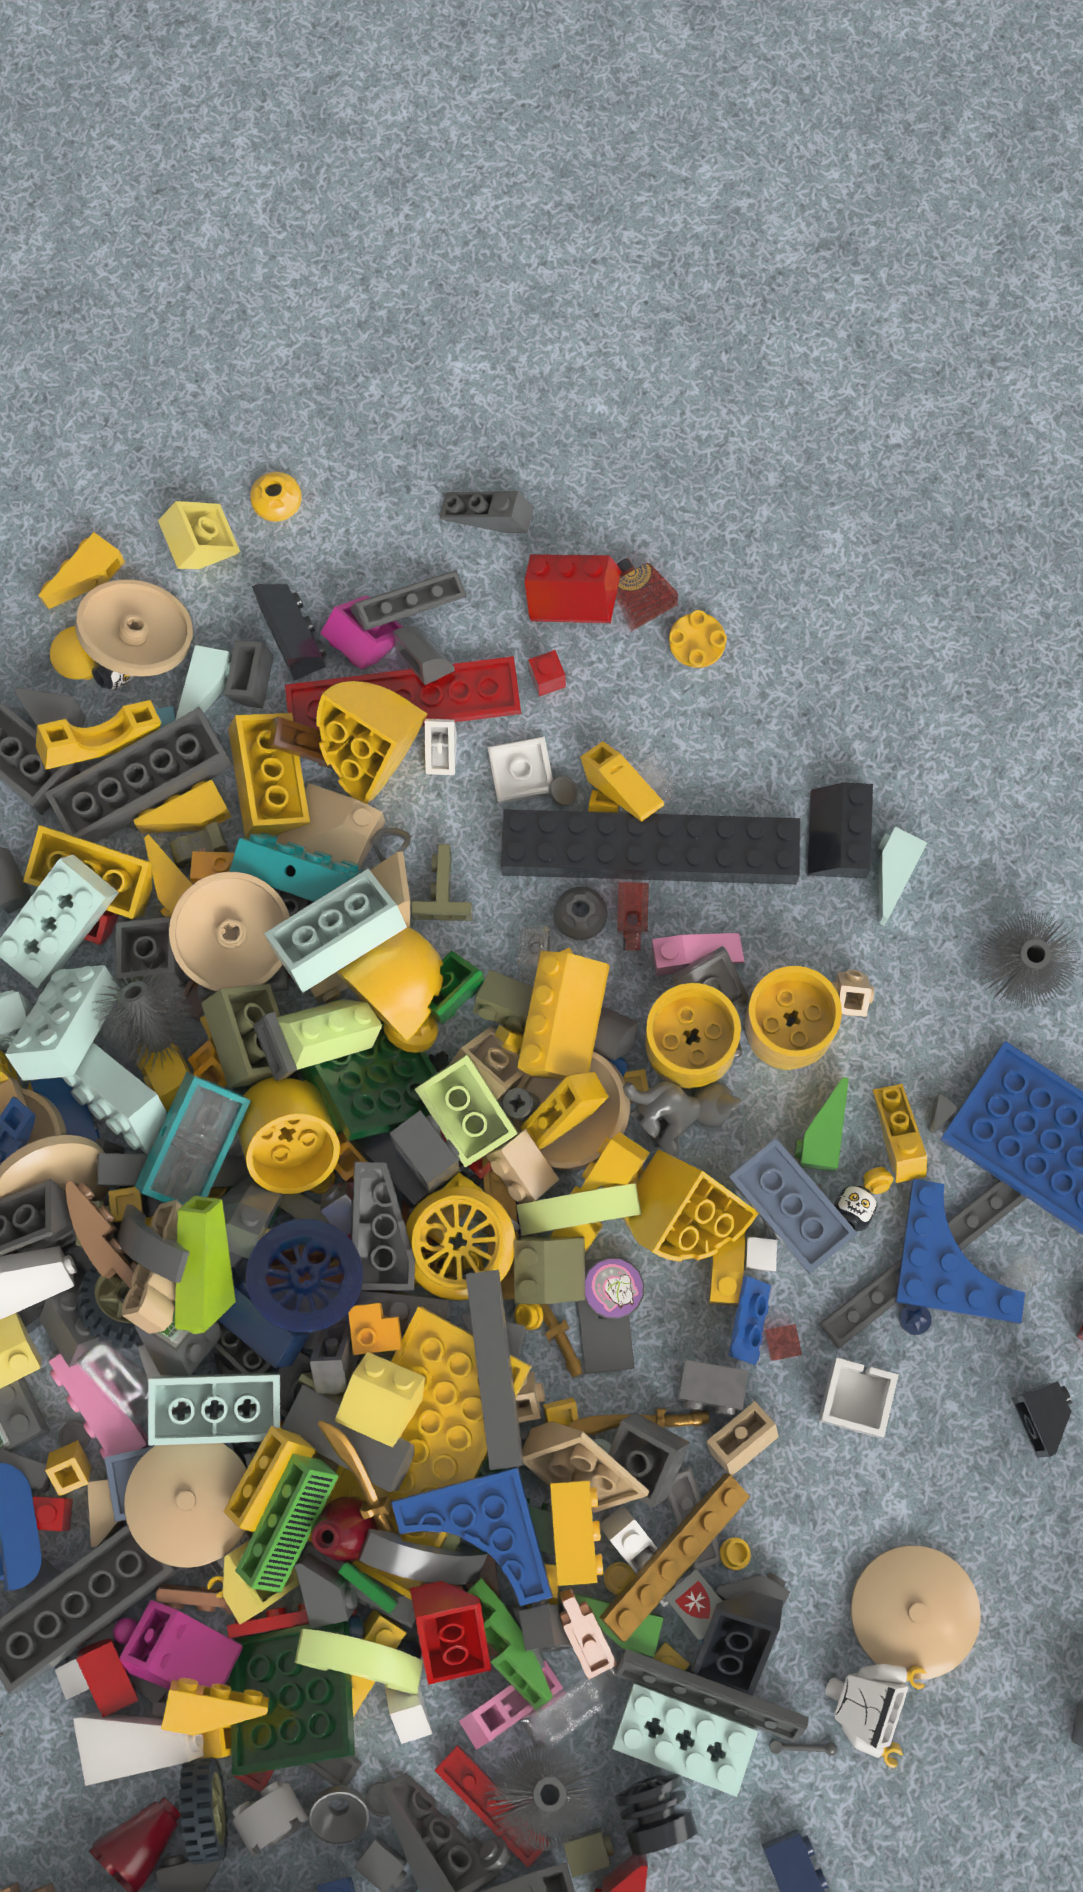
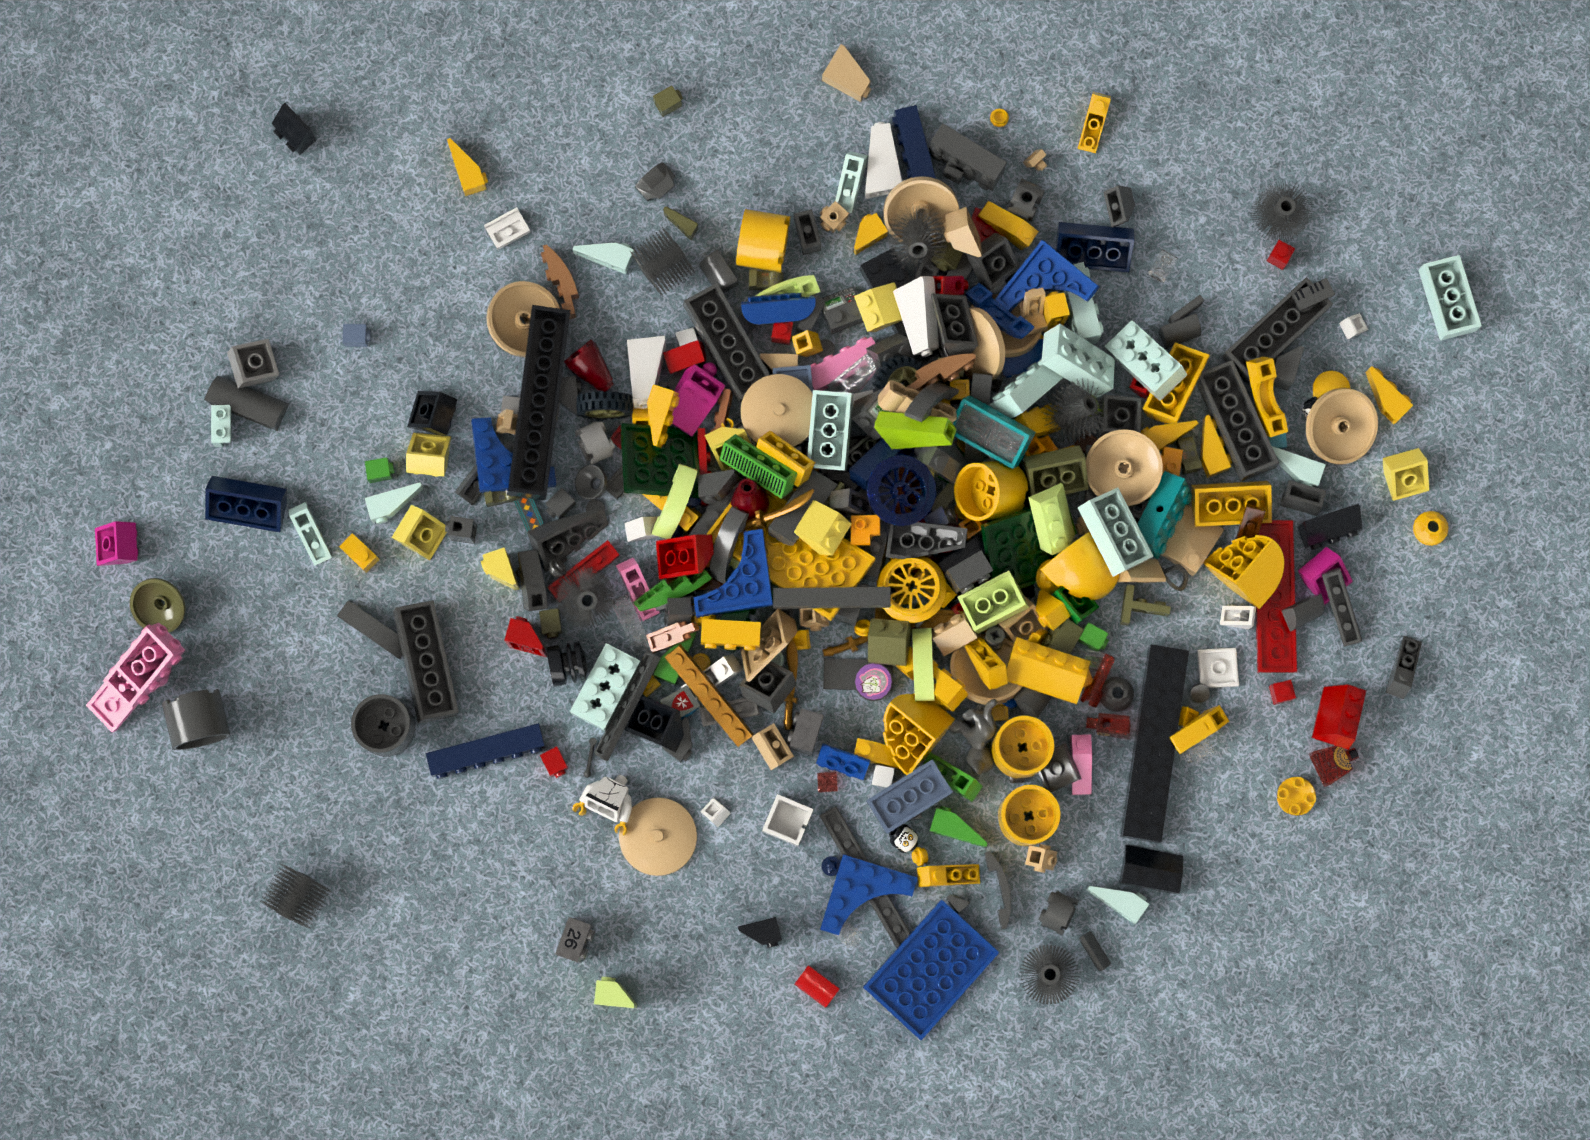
camera: 90 degrees right, 5 degrees up
dark grey tile [253,1012,297,1082] -> none
green tile [338,1562,399,1614] -> none
yellow plate [719,1537,751,1571] -> none
none -> red brick [540,746,569,778]
none -> white slope [700,797,730,827]
none -> bright green slope [922,752,983,802]
none -> dark grey slope [984,851,1011,930]
none -> yellow slope [1035,589,1070,631]
none -> dark grey brick [1039,890,1079,936]
none -> bright green brick [1078,622,1109,652]
none -> dark grey slope [1079,931,1111,971]
none -> clear red piece [1080,654,1115,708]

